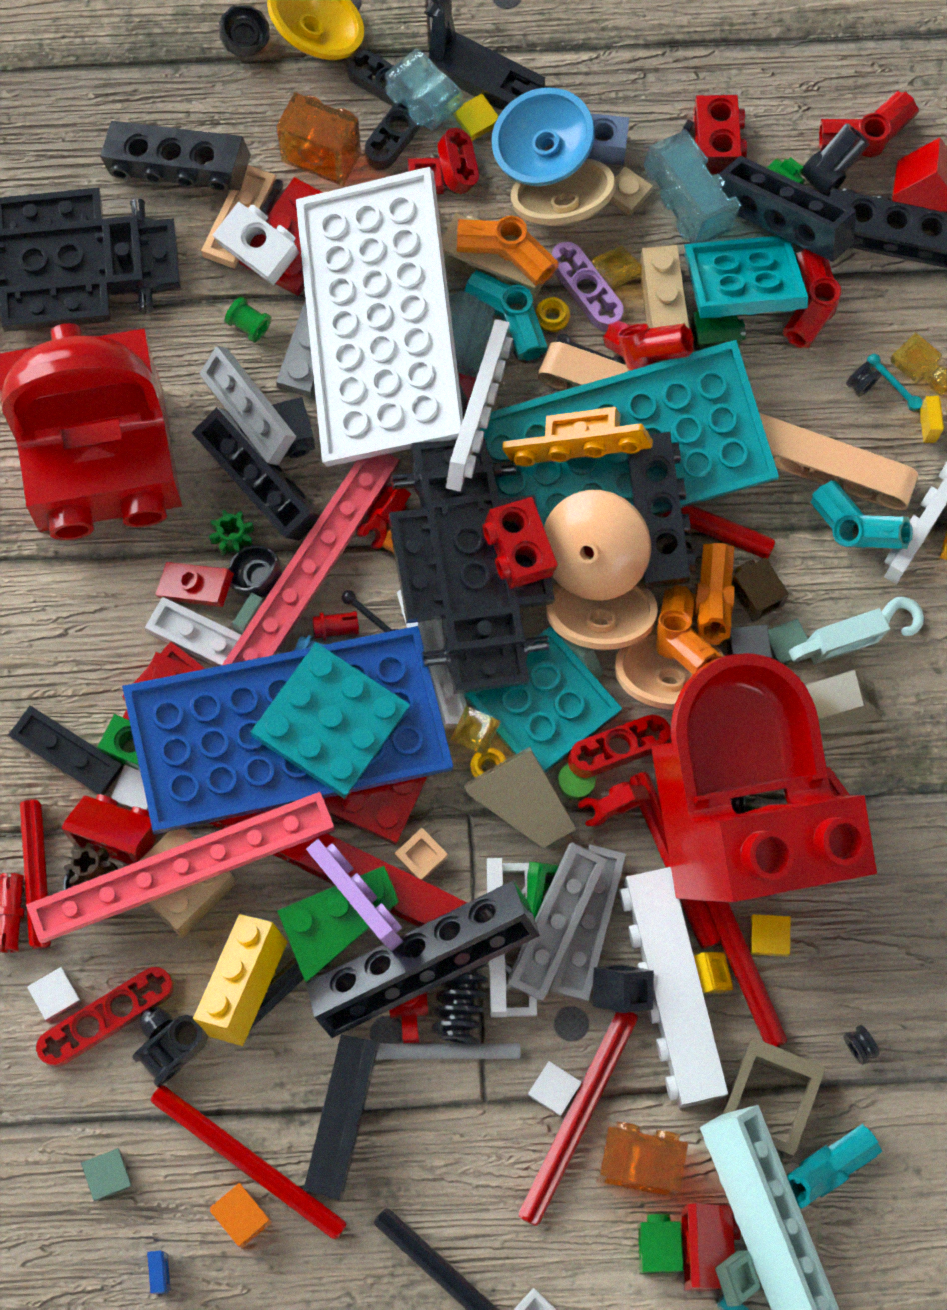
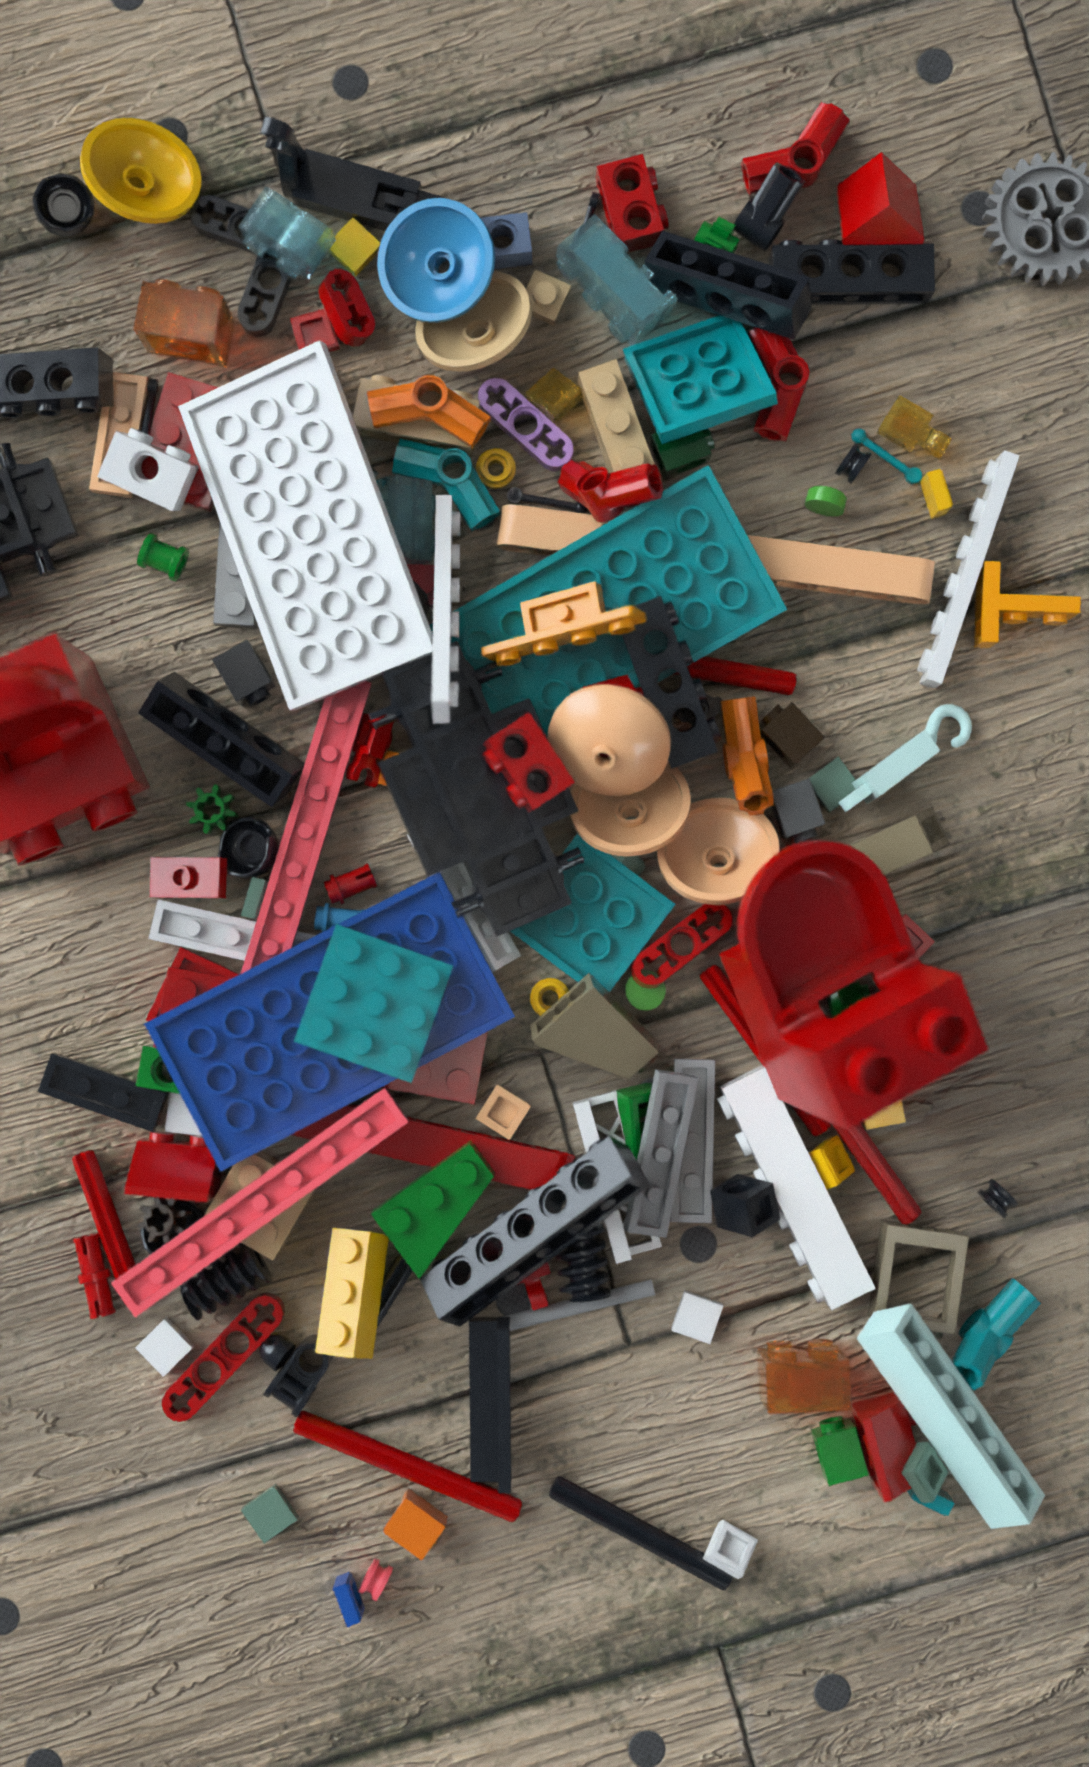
camera: 15 degrees left, 15 degrees up
light grey plate [199,346,296,465] -> none
lavender plate [306,839,404,952] -> none
black hinge [341,590,399,632] -> none
clear yellow plate [451,706,501,756] -> none
axle [519,1011,638,1226] -> none
red plate [578,781,651,827] -> none
orange piece [655,585,722,674] -> none
teal piece [810,480,913,549] -> none
none -> black piece [180,1242,272,1321]
none -> coral bush [358,1558,393,1602]
none -> bright green tile [804,486,847,517]

